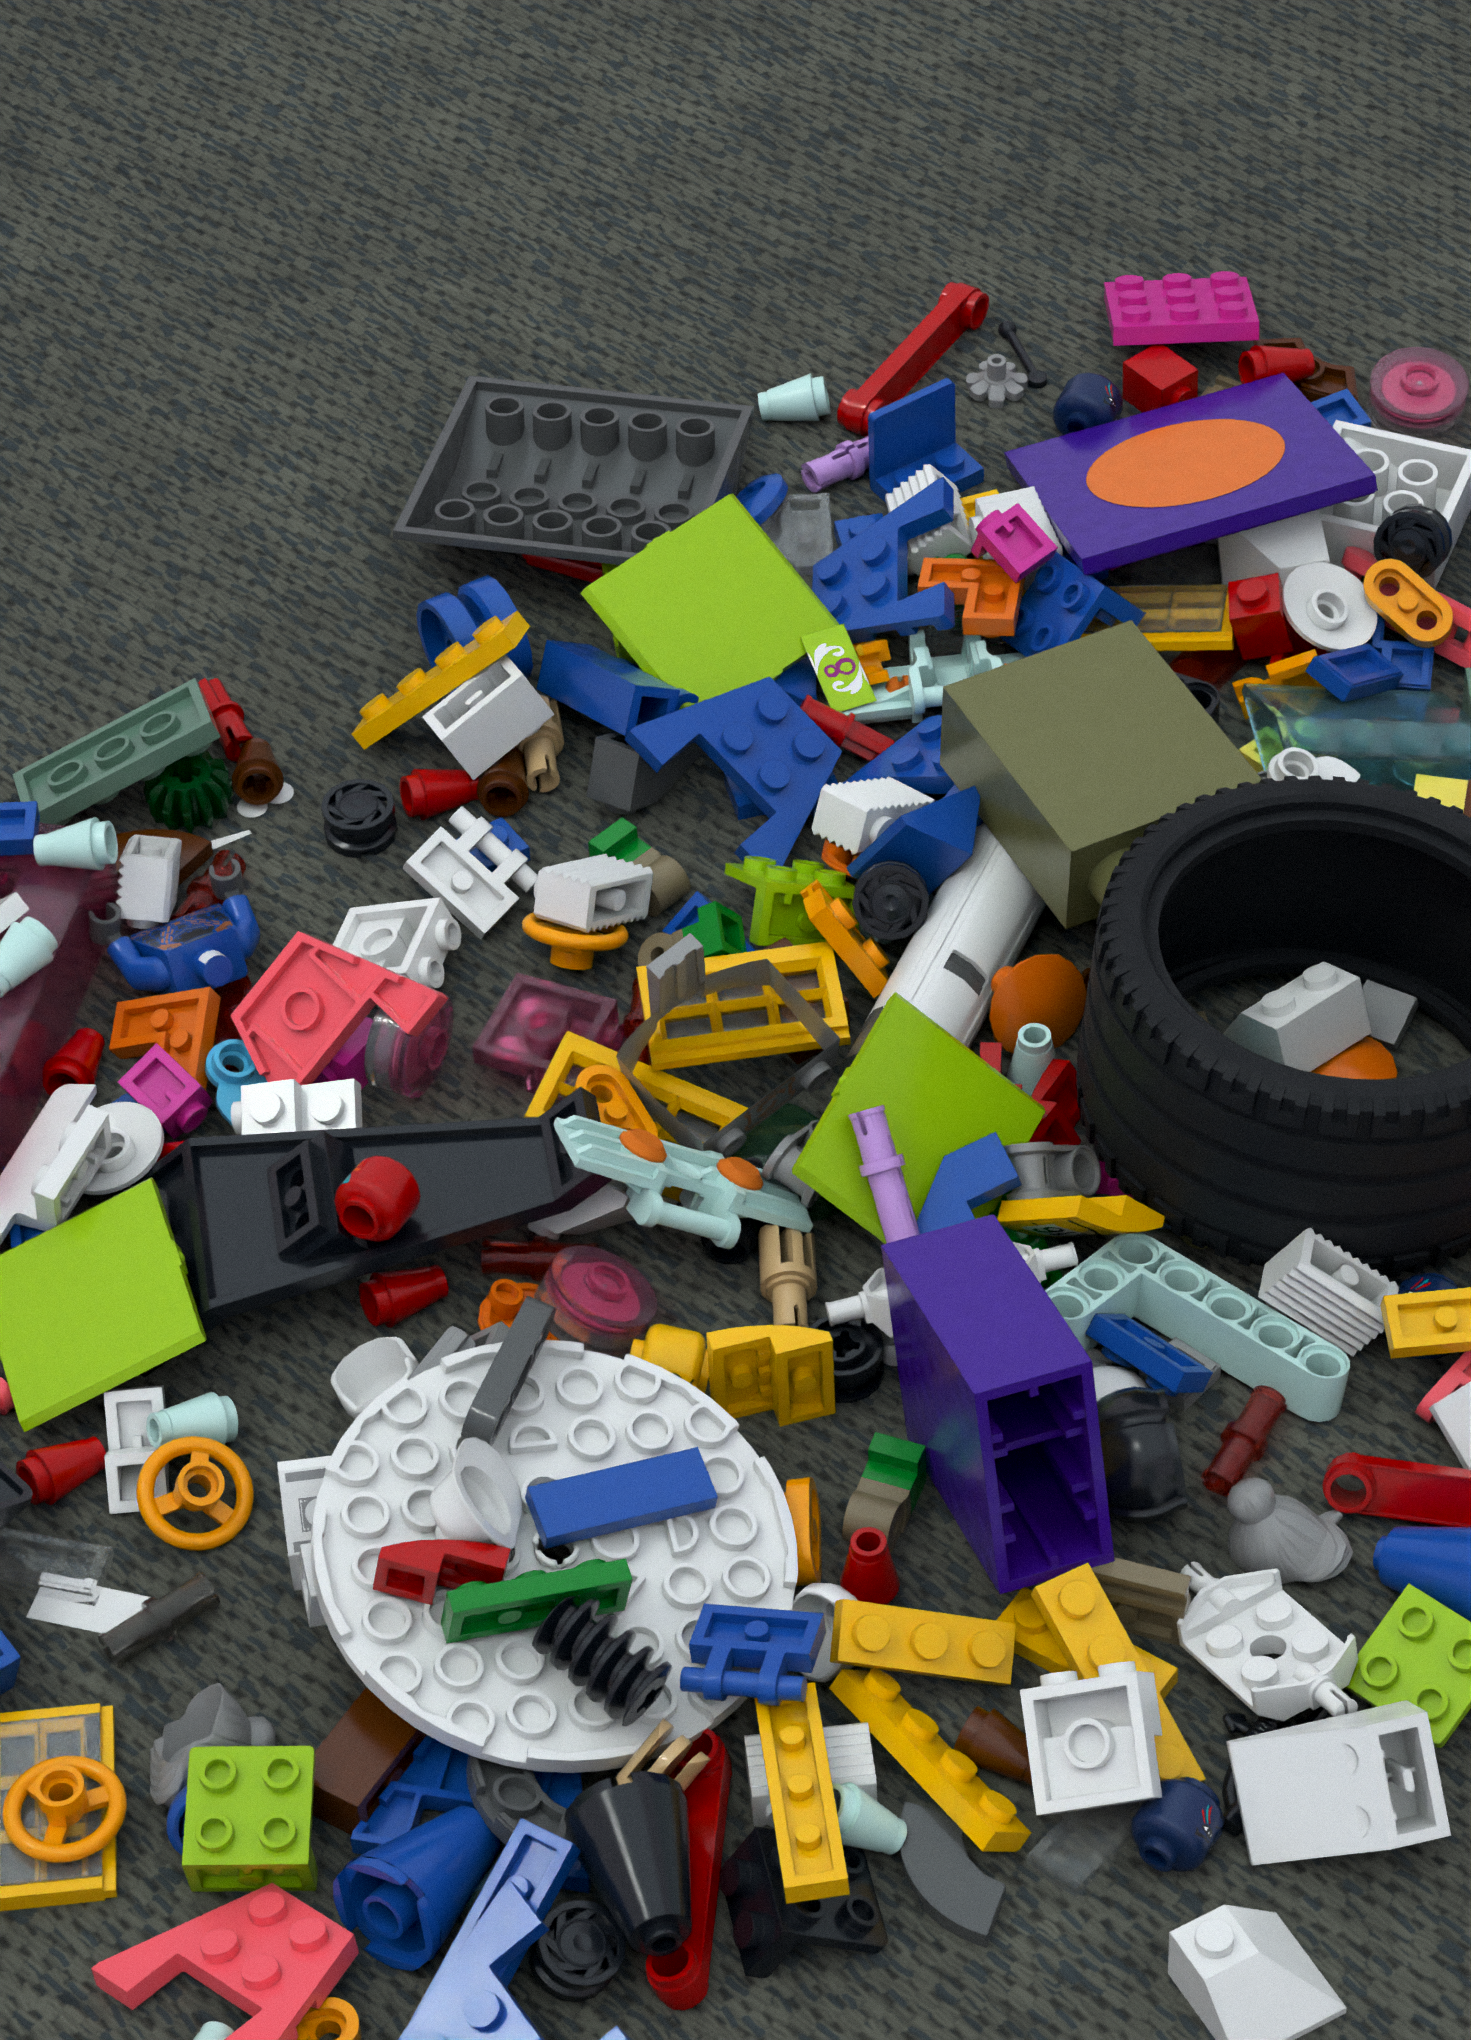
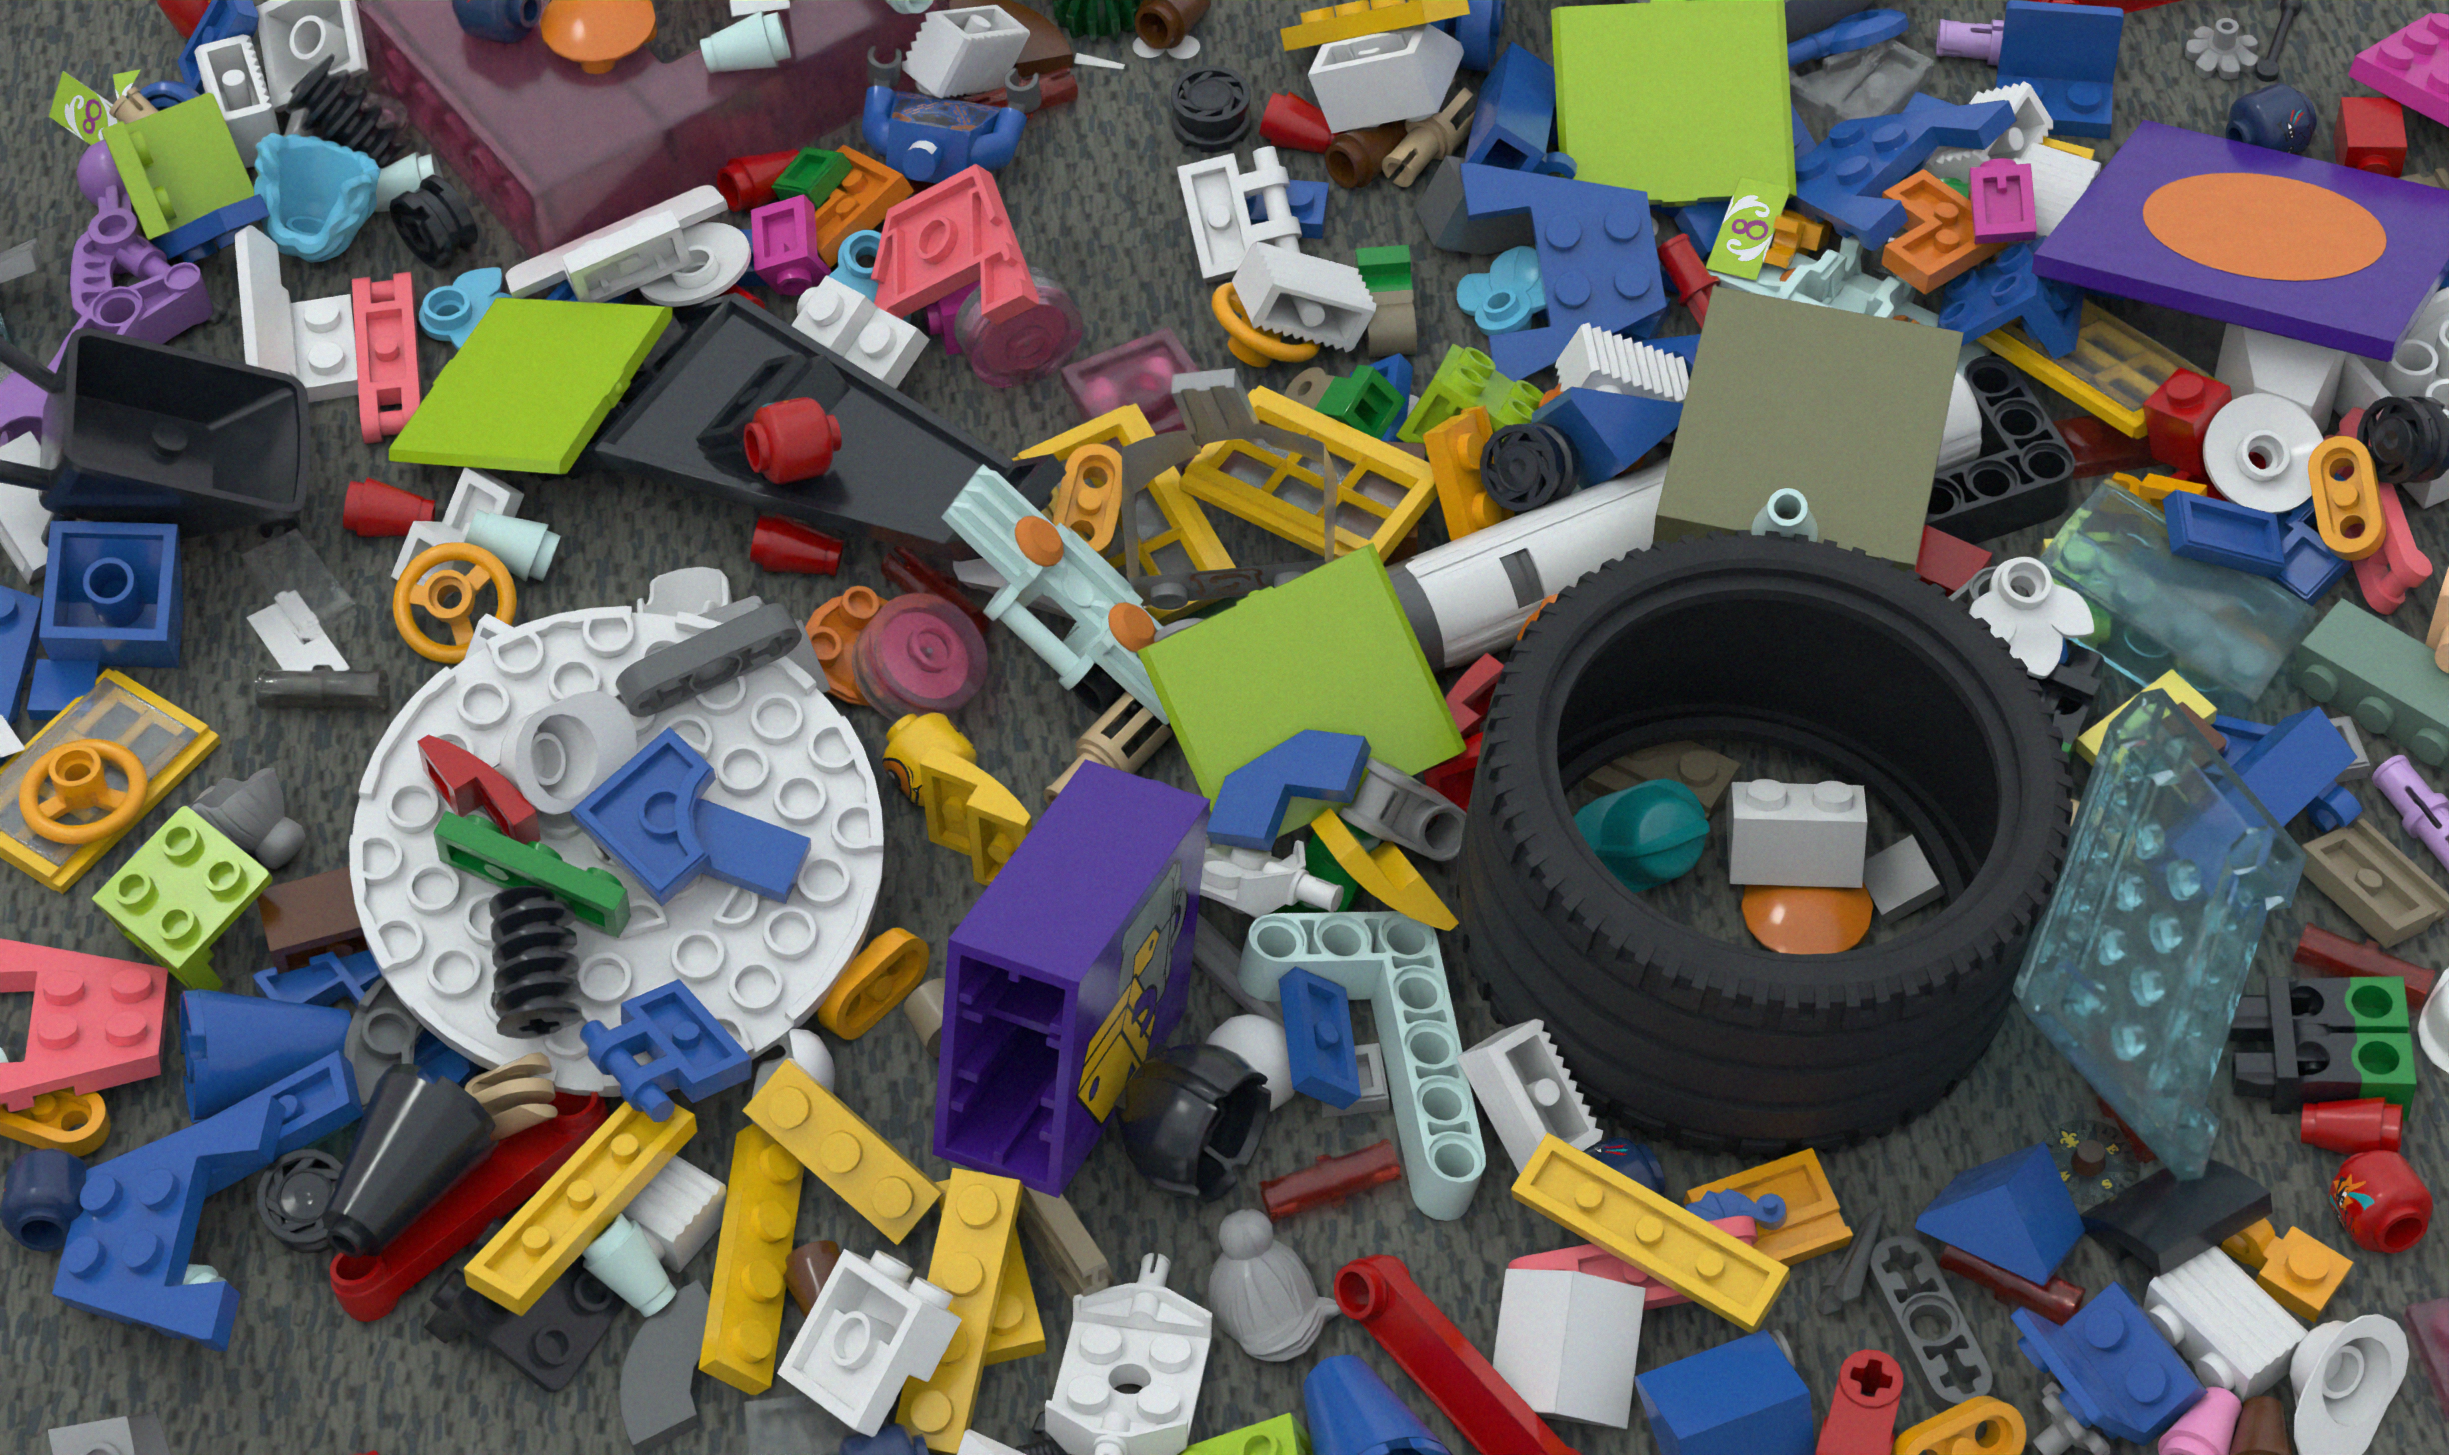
camera: 40 degrees right, 5 degrees up
white plate [333,897,461,1008] -> none
red cone [840,1527,900,1605] -> none
lavender pin [848,1105,920,1243] -> none
none -> blue tile [570,727,716,907]
none -> green tile [772,146,853,208]
none -> medium azure plate [1457,246,1546,337]
none -> light aqua cone [1752,488,1818,542]

